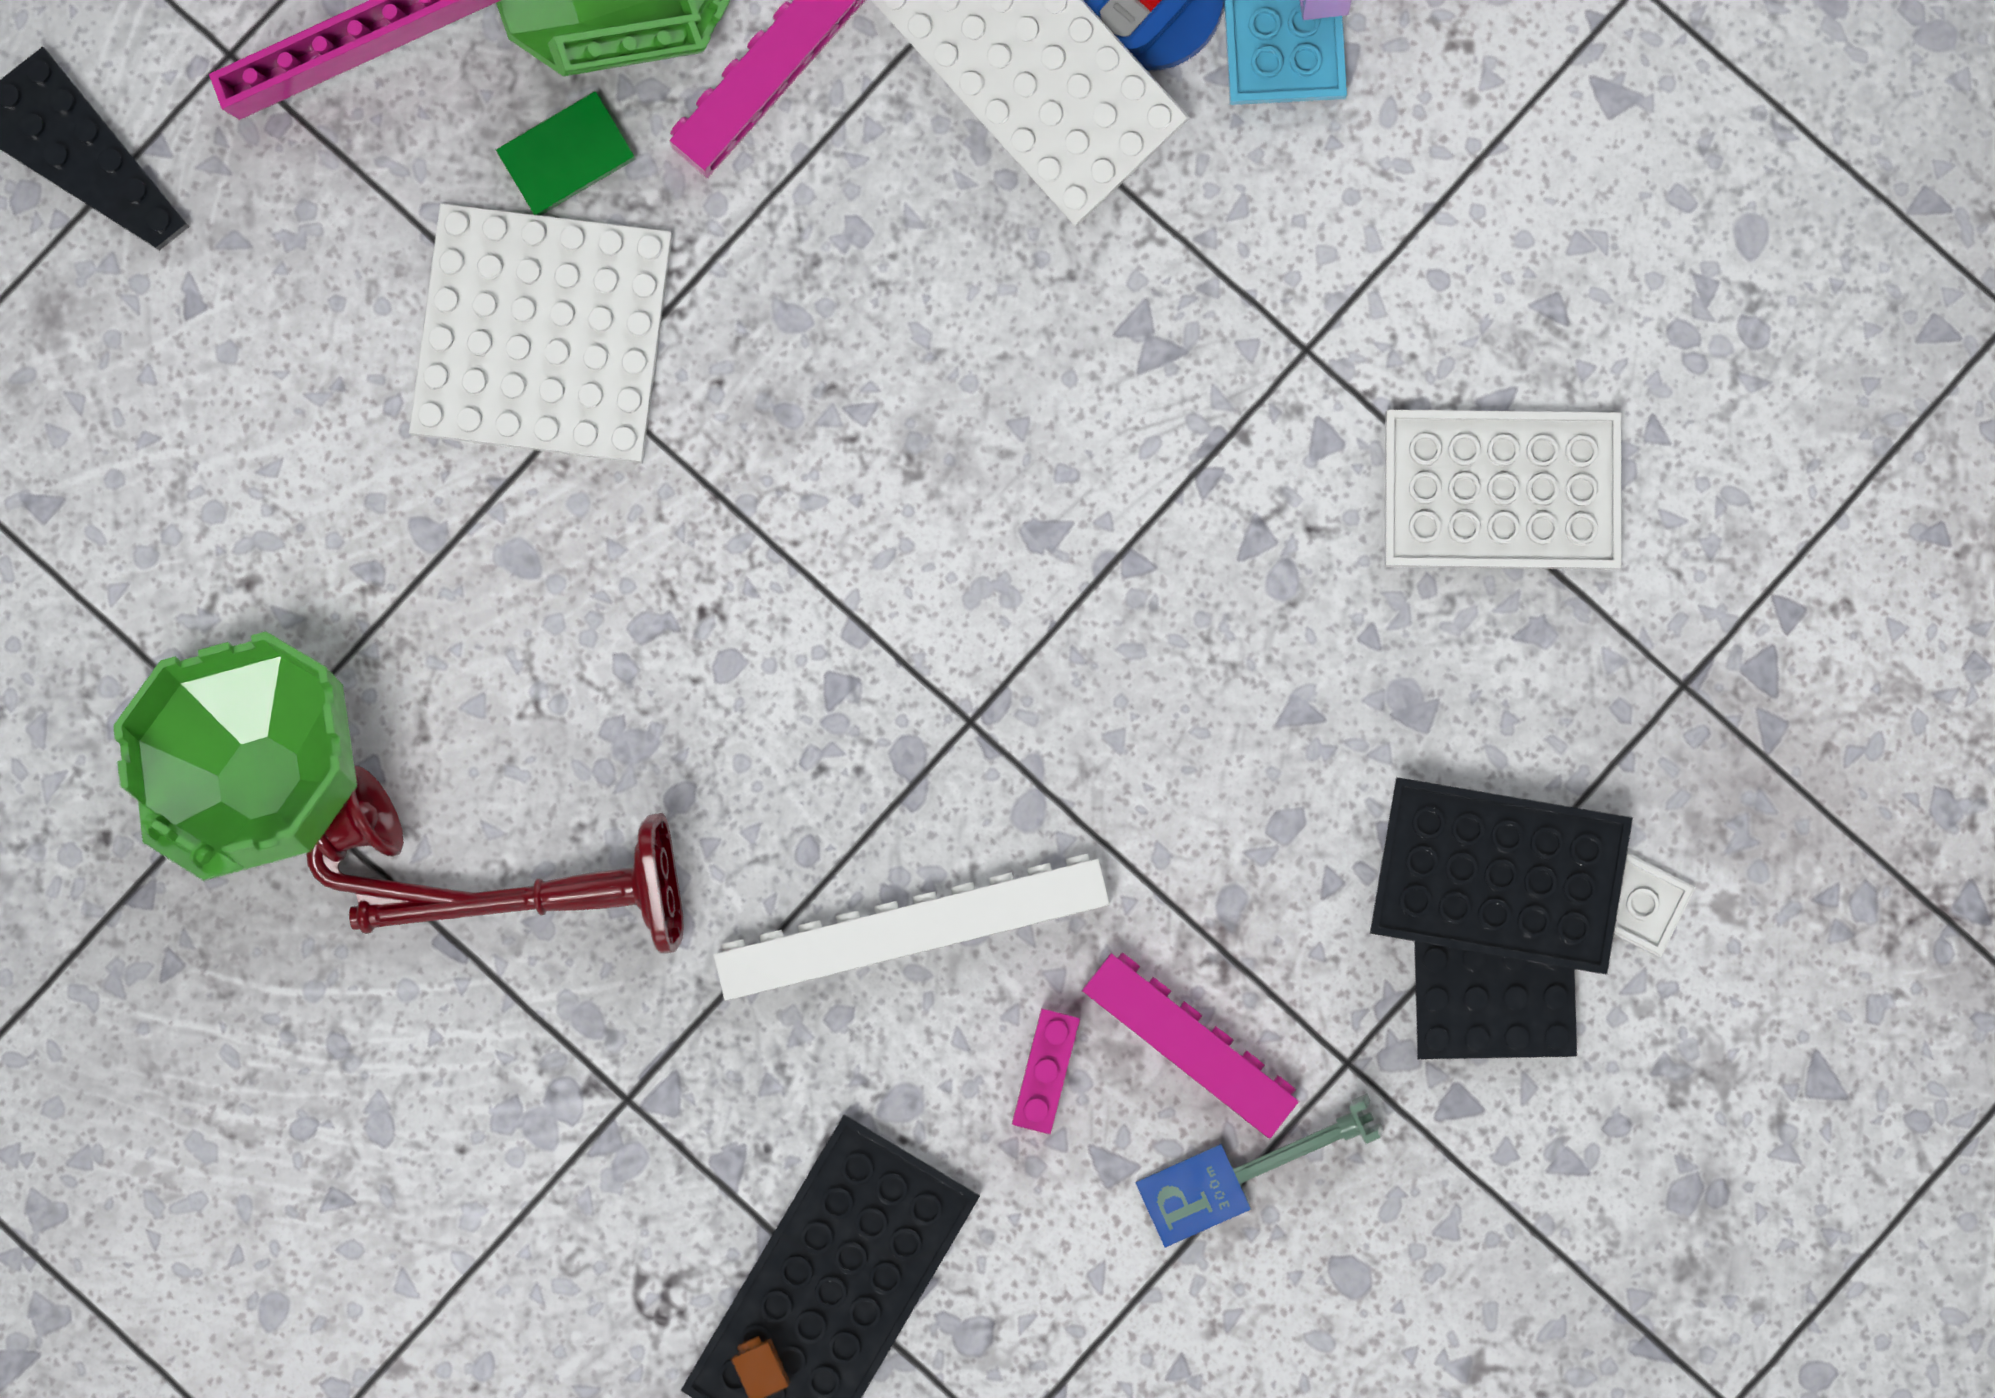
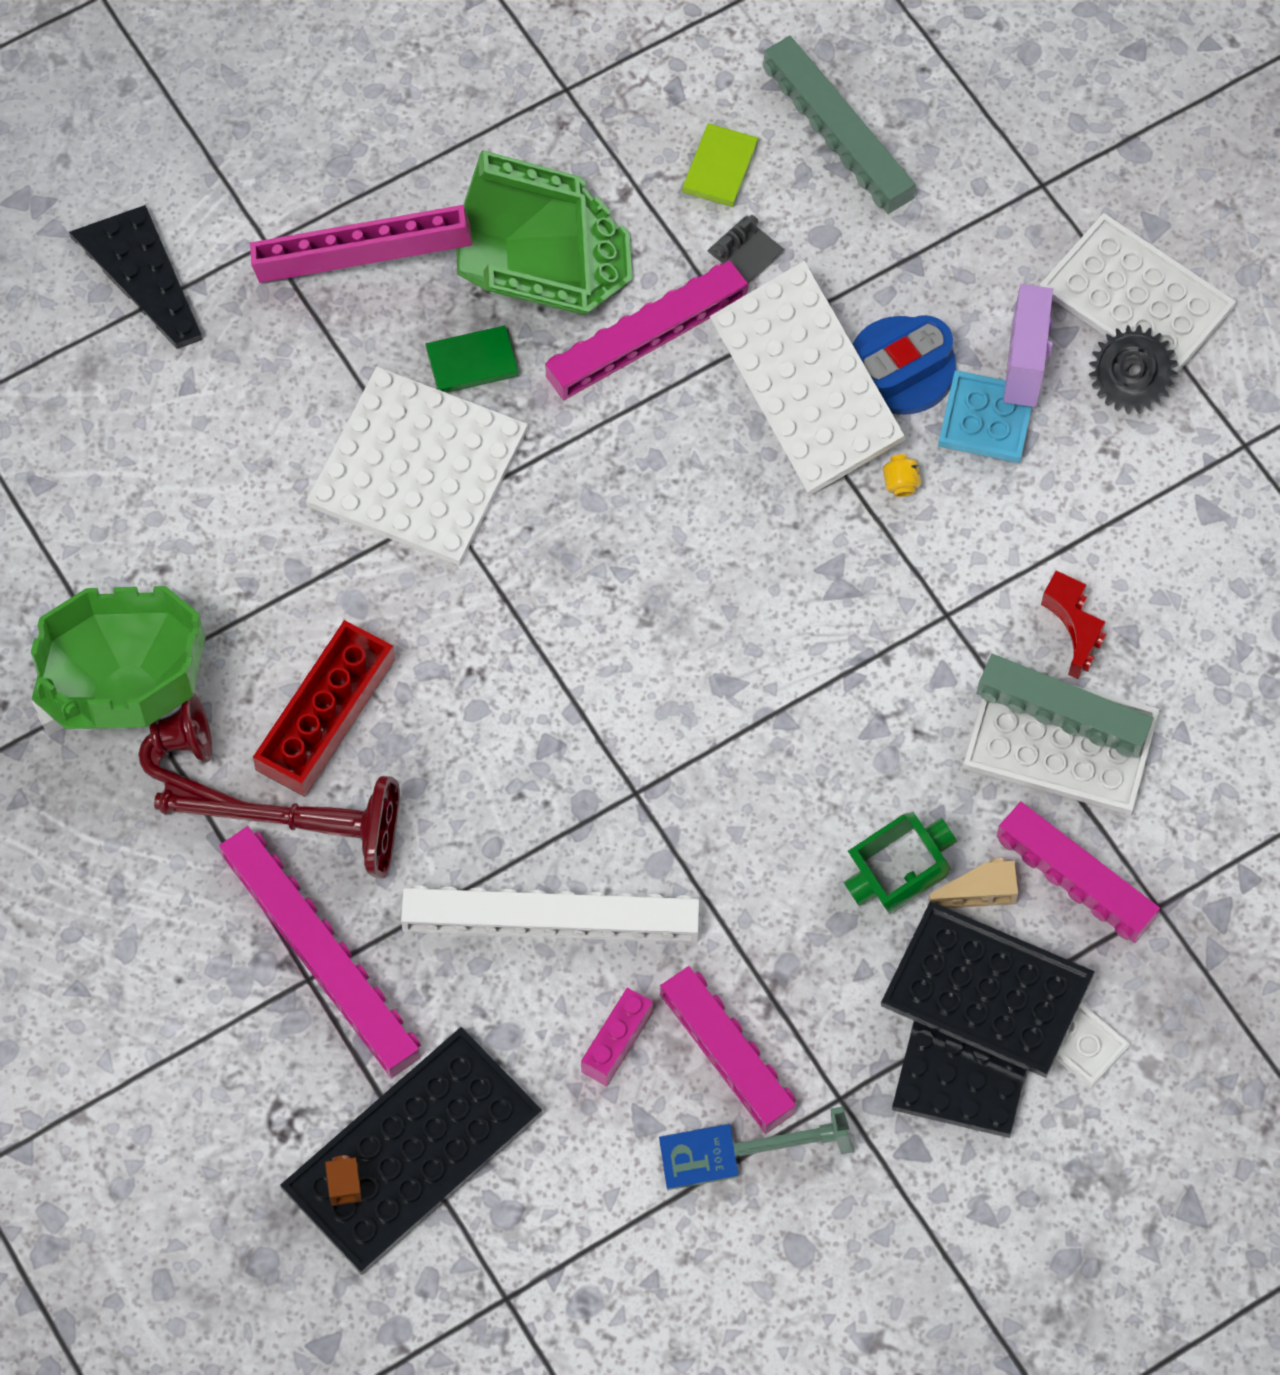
camera: 15 degrees right, 20 degrees down
none -> dark pink brick [219,826,421,1079]
none -> red brick [253,620,395,797]
none -> green piece [843,811,958,915]
none -> yellow head [883,454,921,497]
none -> tan slope [927,858,1018,909]
none -> sand green brick [976,653,1154,758]
none -> dark pink brick [996,801,1160,943]
none -> red arch [1041,570,1107,679]

